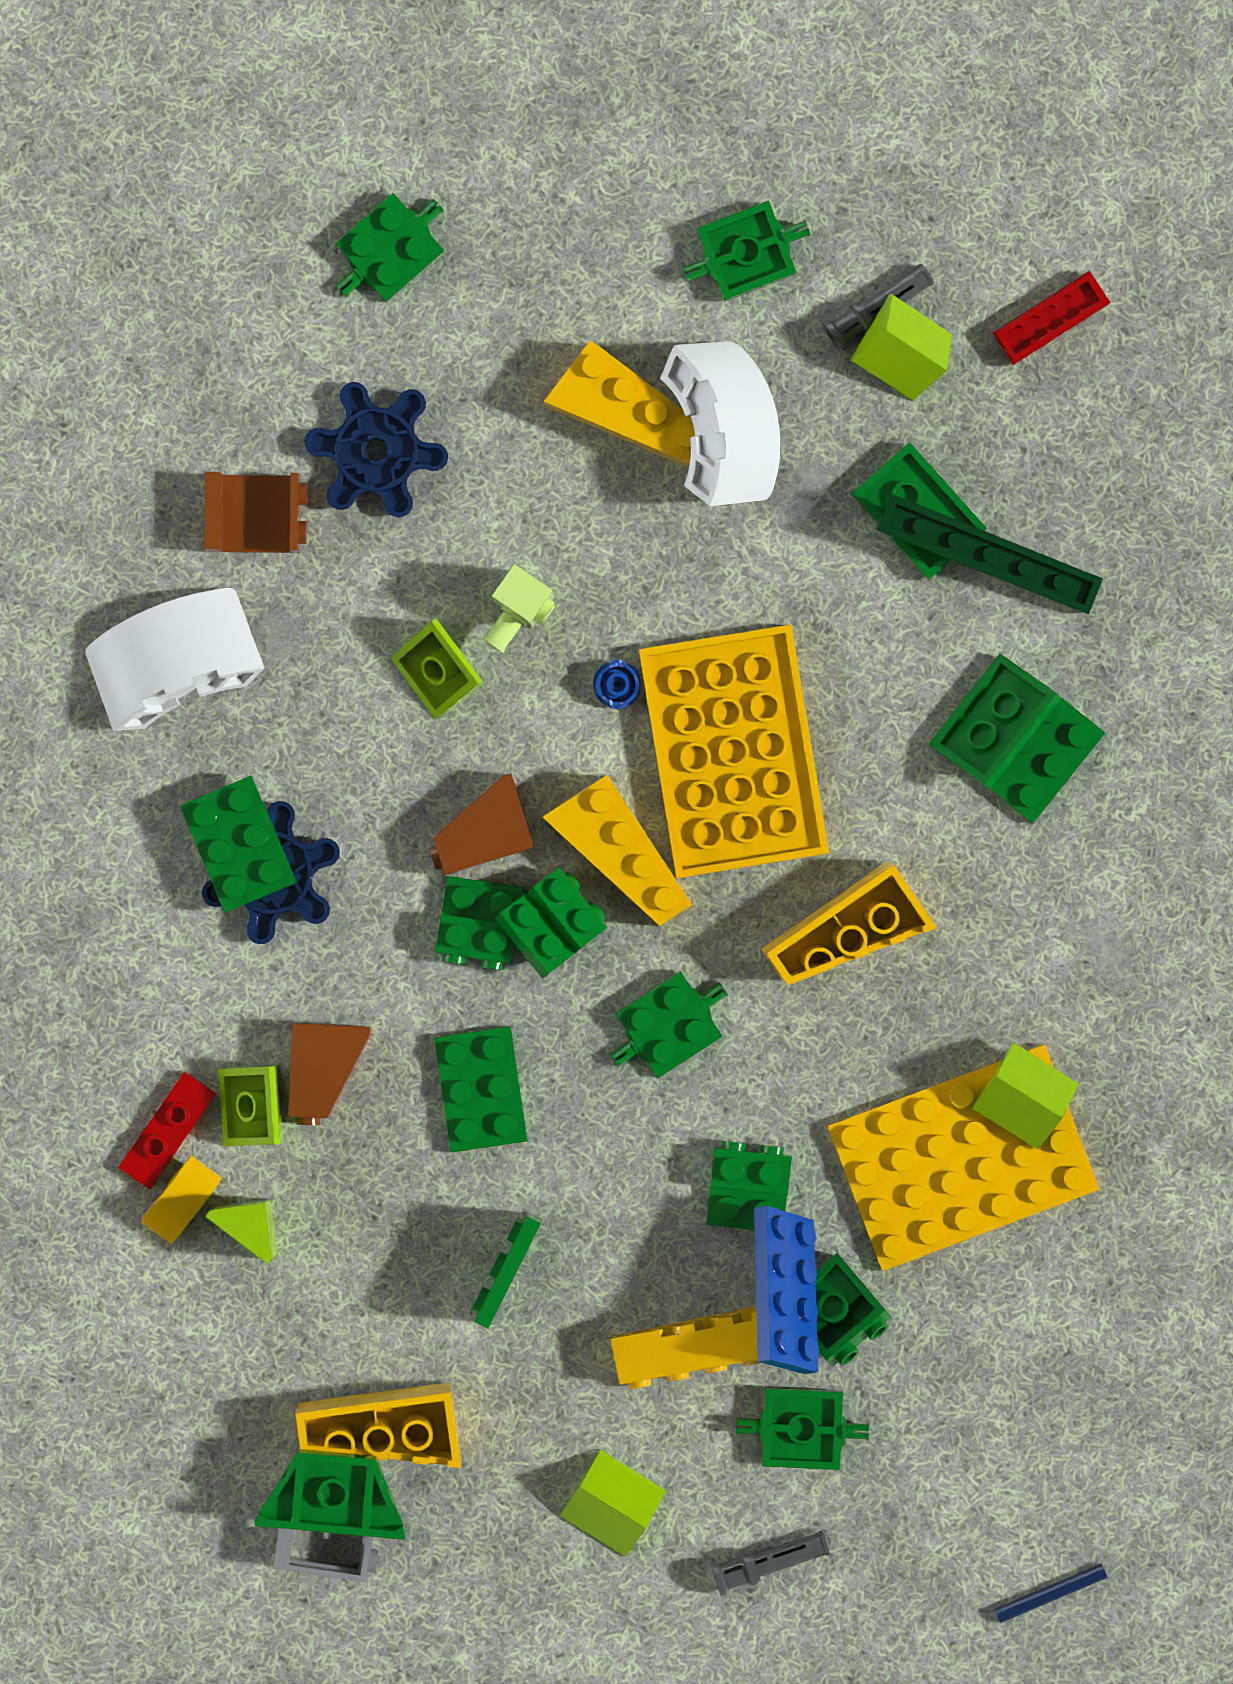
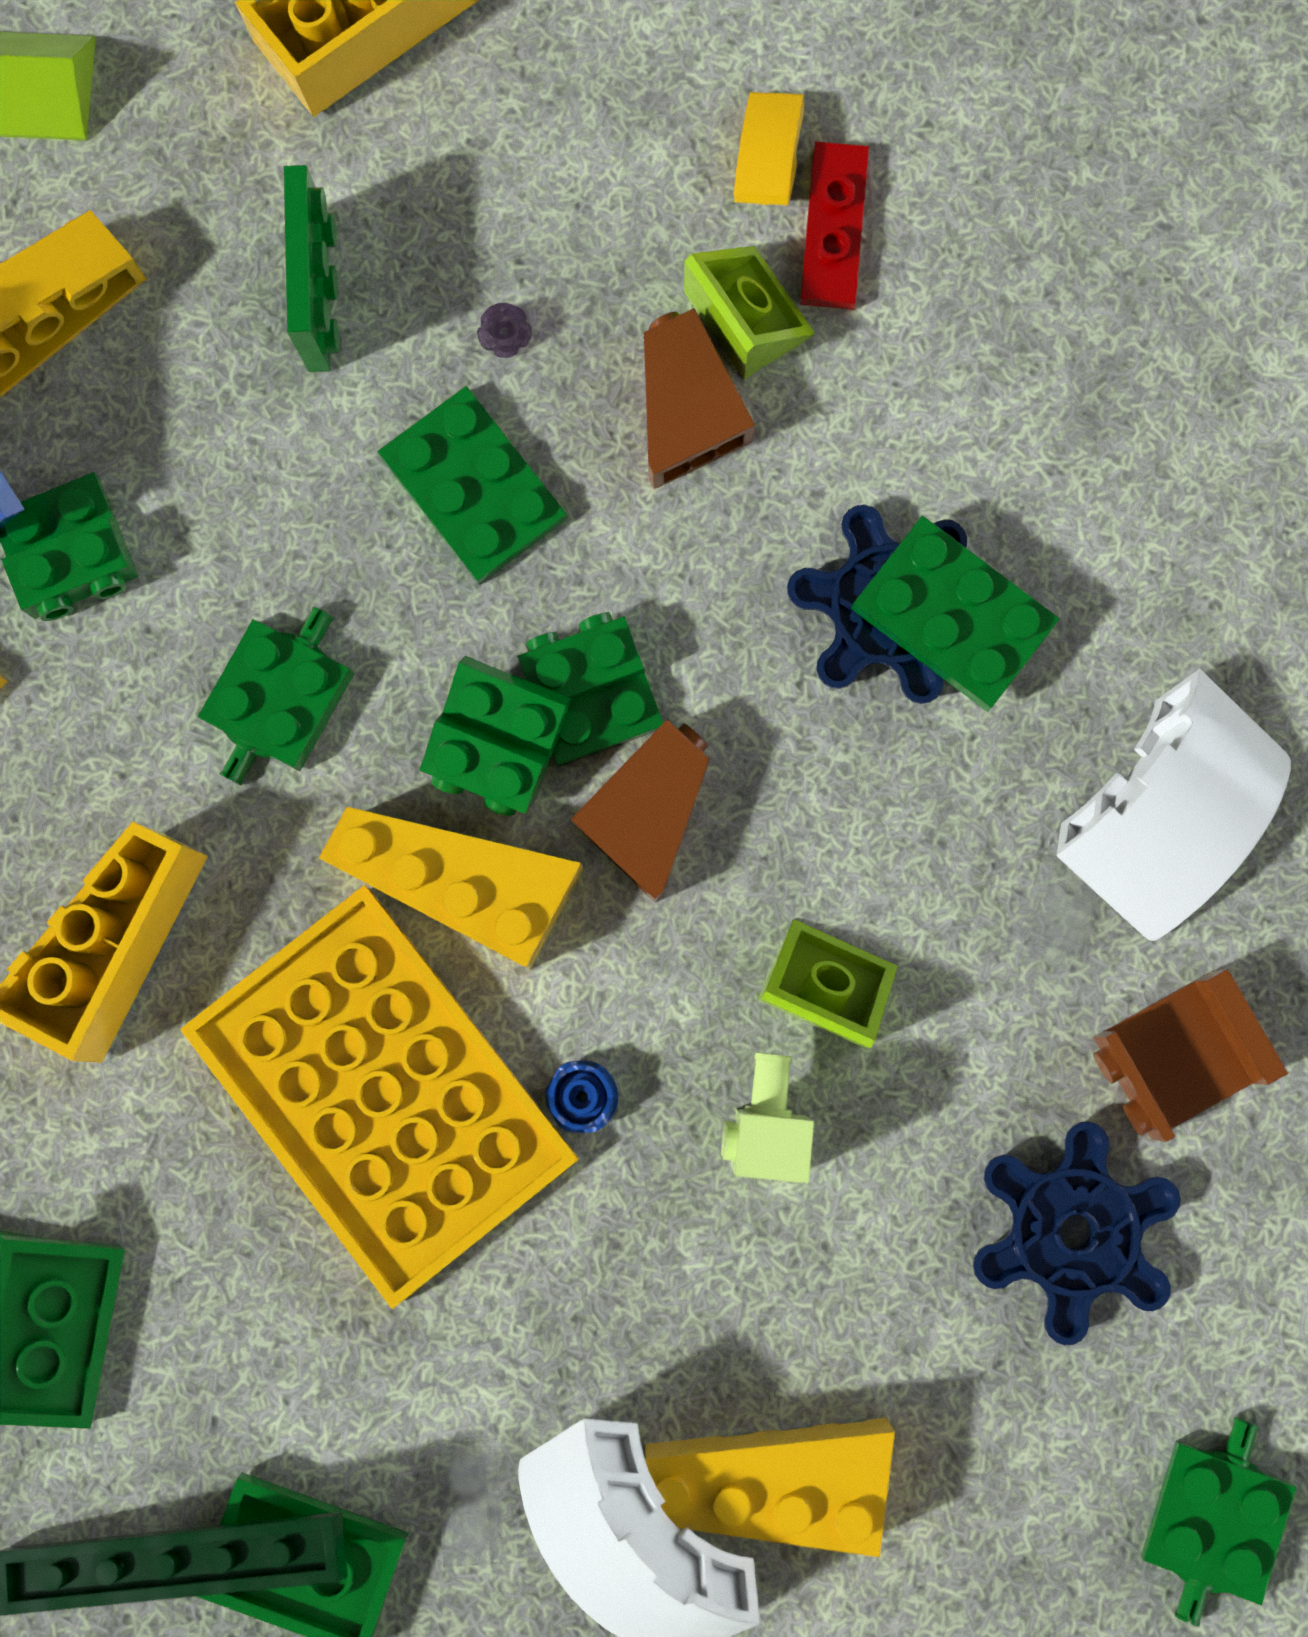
camera: 155 degrees right, 5 degrees down
lime slope [205,1199,278,1264] -> none
none -> clear purple plate [477,303,532,358]

